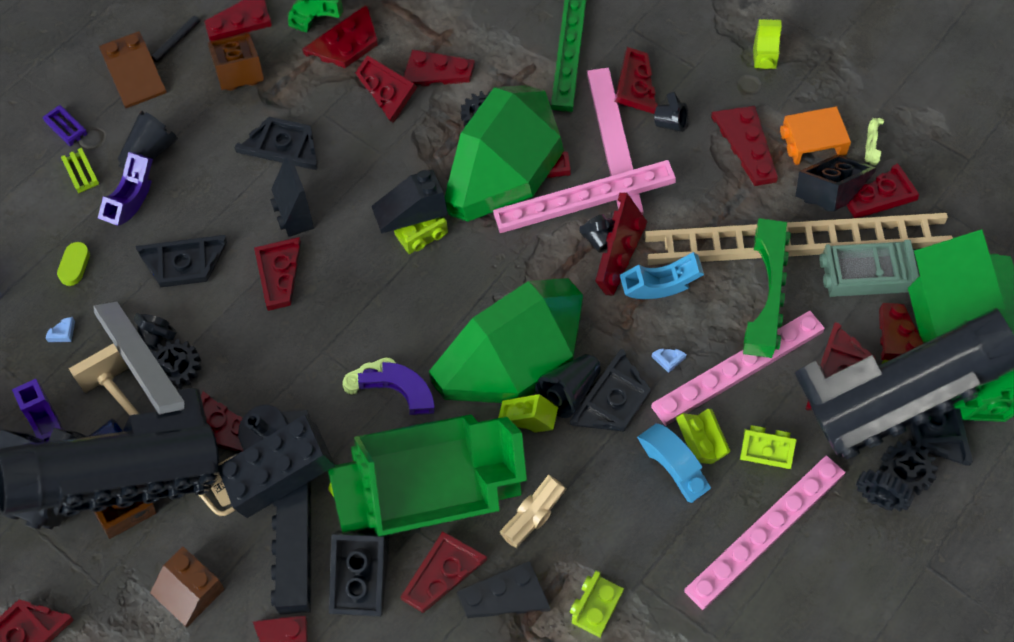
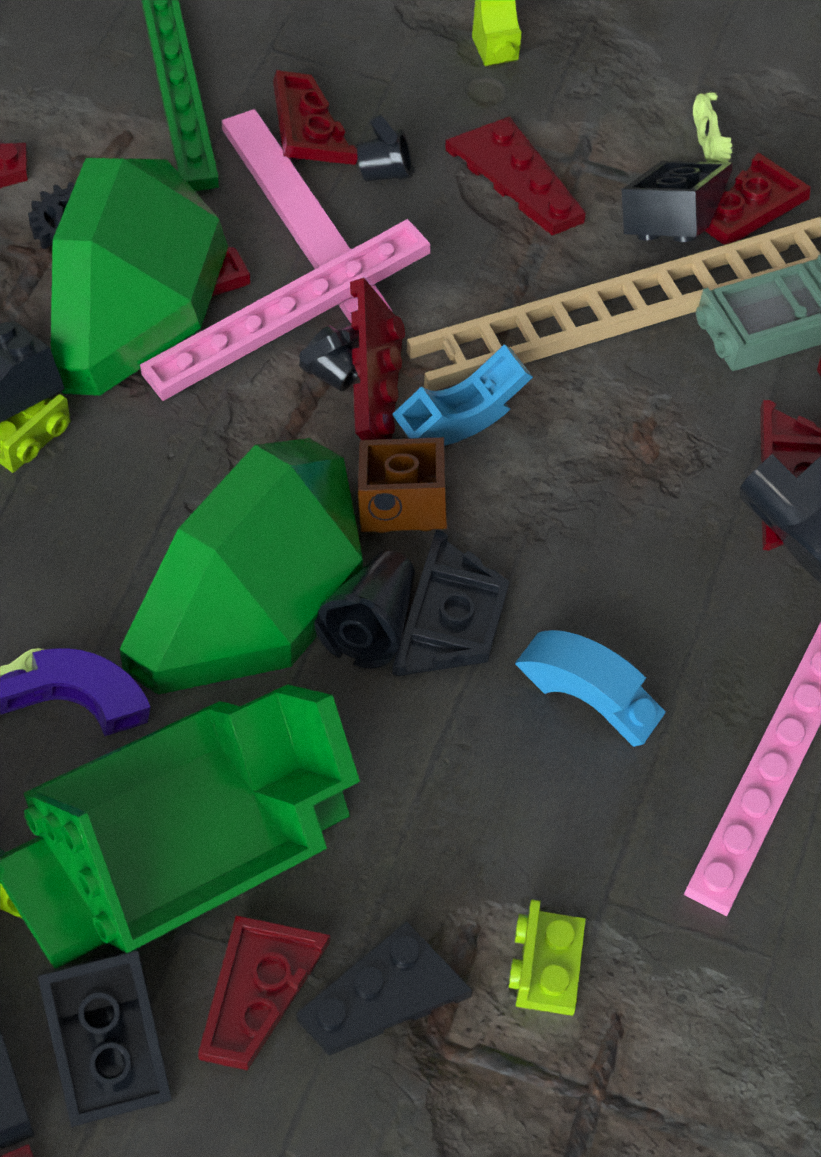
camera: 25 degrees left, 5 degrees down
lime arch [498,394,558,433] -> none
tan piece [500,475,567,548] -> none
bright pink plate [651,311,825,426] -> none
light blue tile [652,349,686,373] -> none
lime bracket [676,409,730,464] -> none
lime bracket [740,425,796,469] -> none
green arch [743,218,790,358] -> none
orange panel [780,106,851,165] -> none
none -> reddish brown brick [358,437,447,533]

